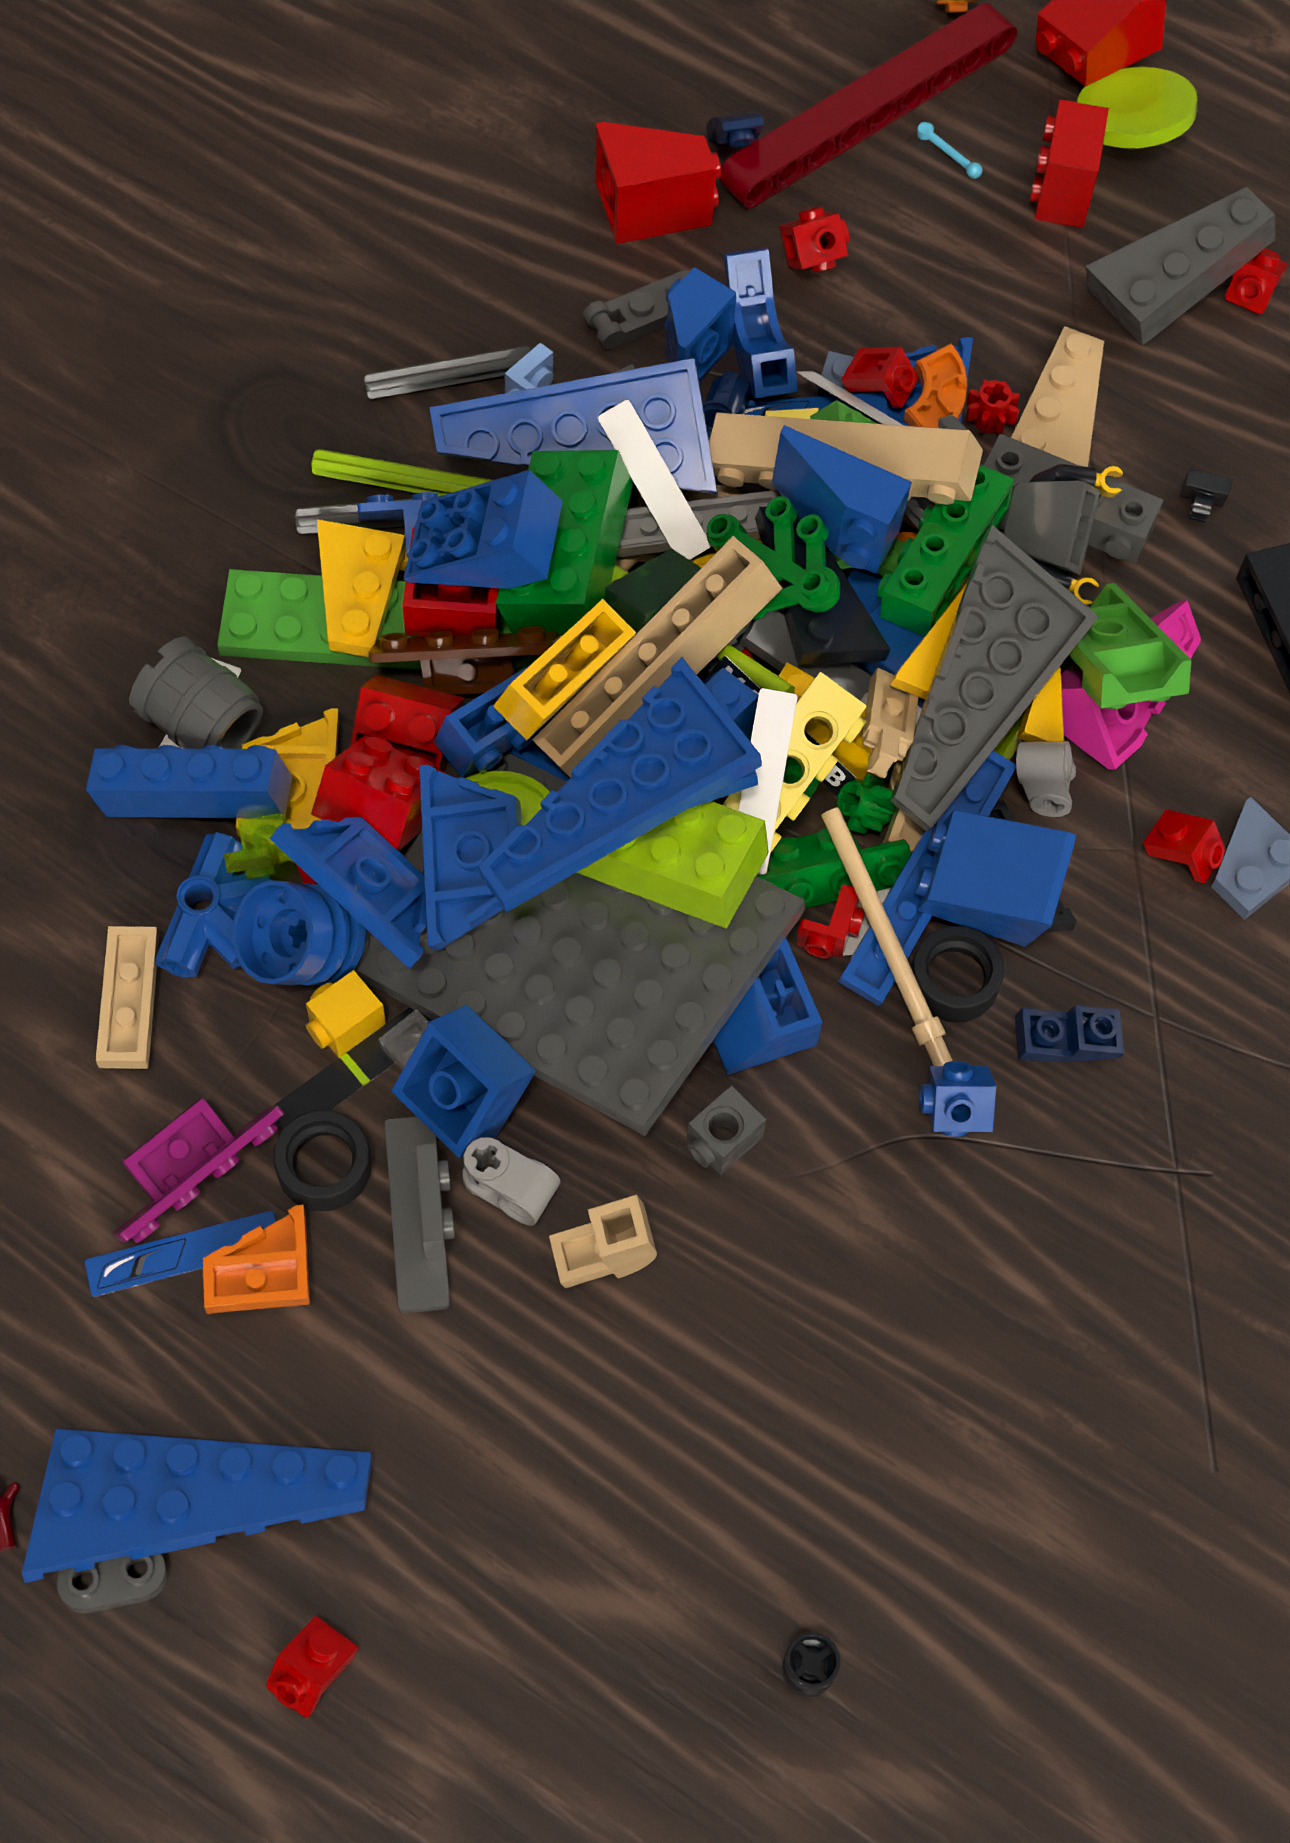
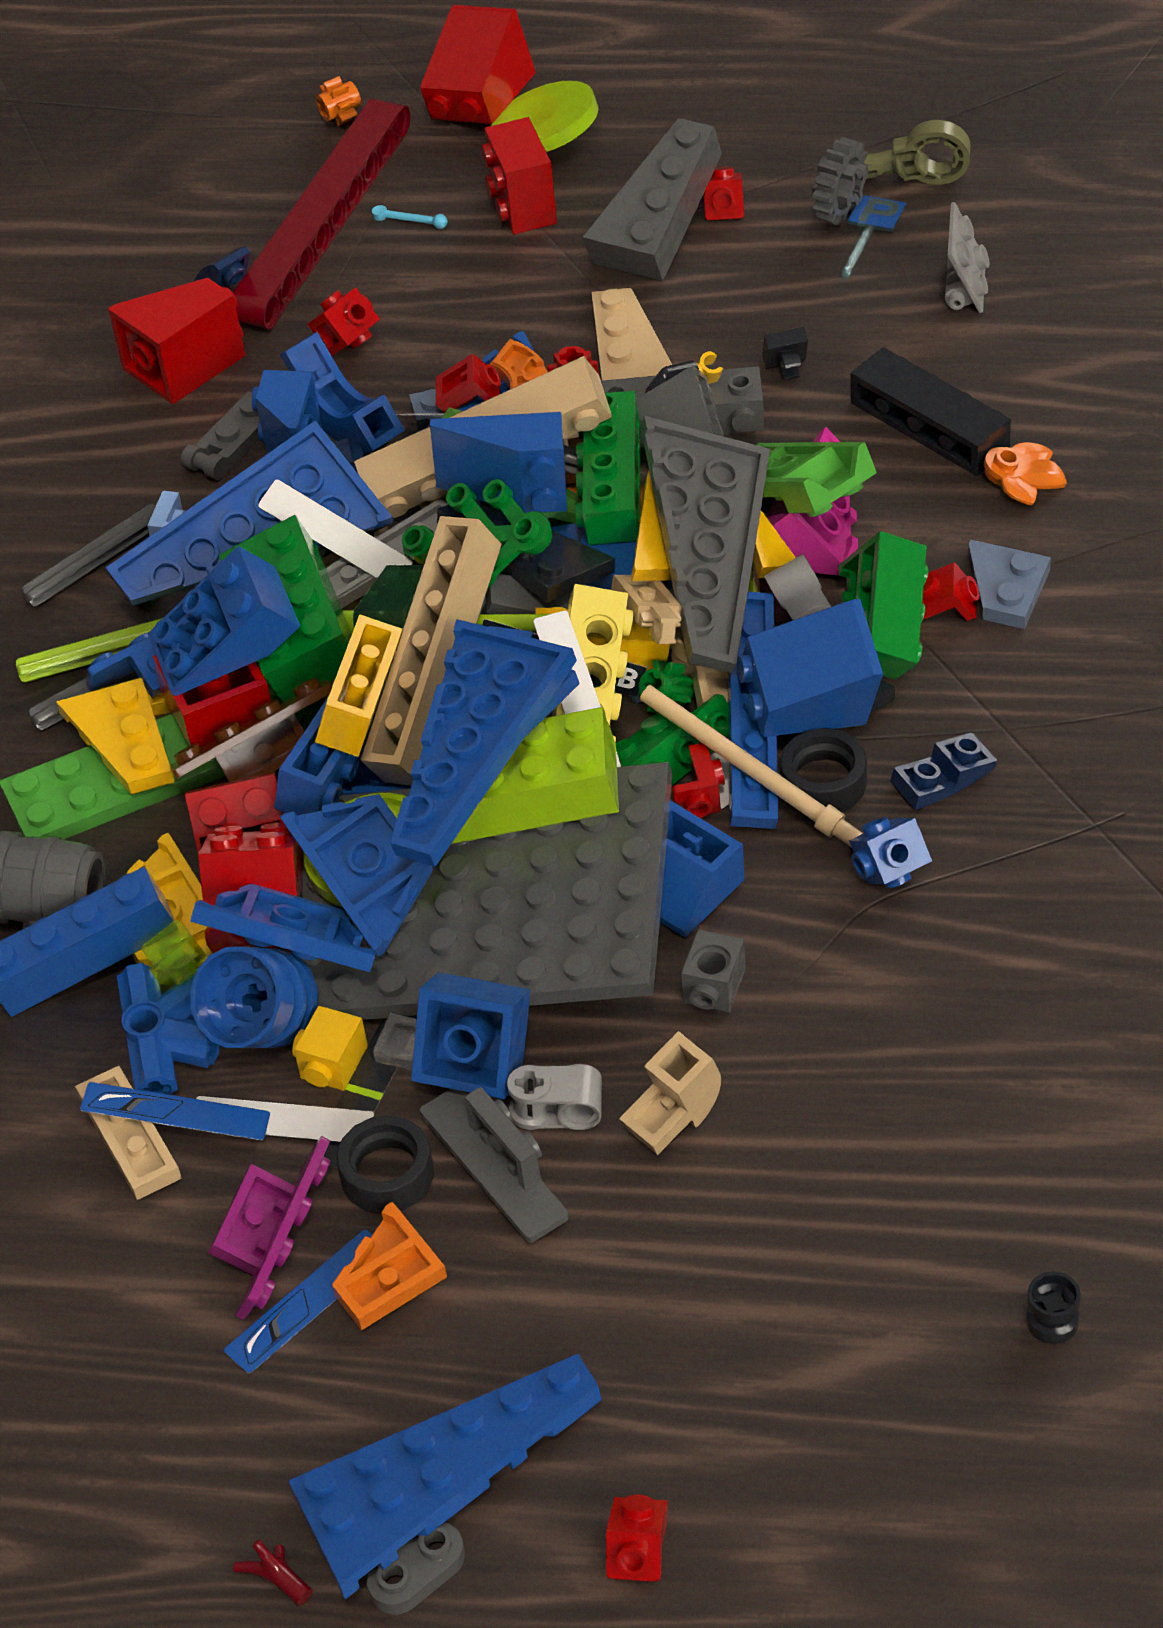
camera: 20 degrees left, 15 degrees down
none -> blue sticker [80,1082,270,1140]
none -> white sticker [196,1096,374,1142]
none -> green wedge [838,531,928,680]

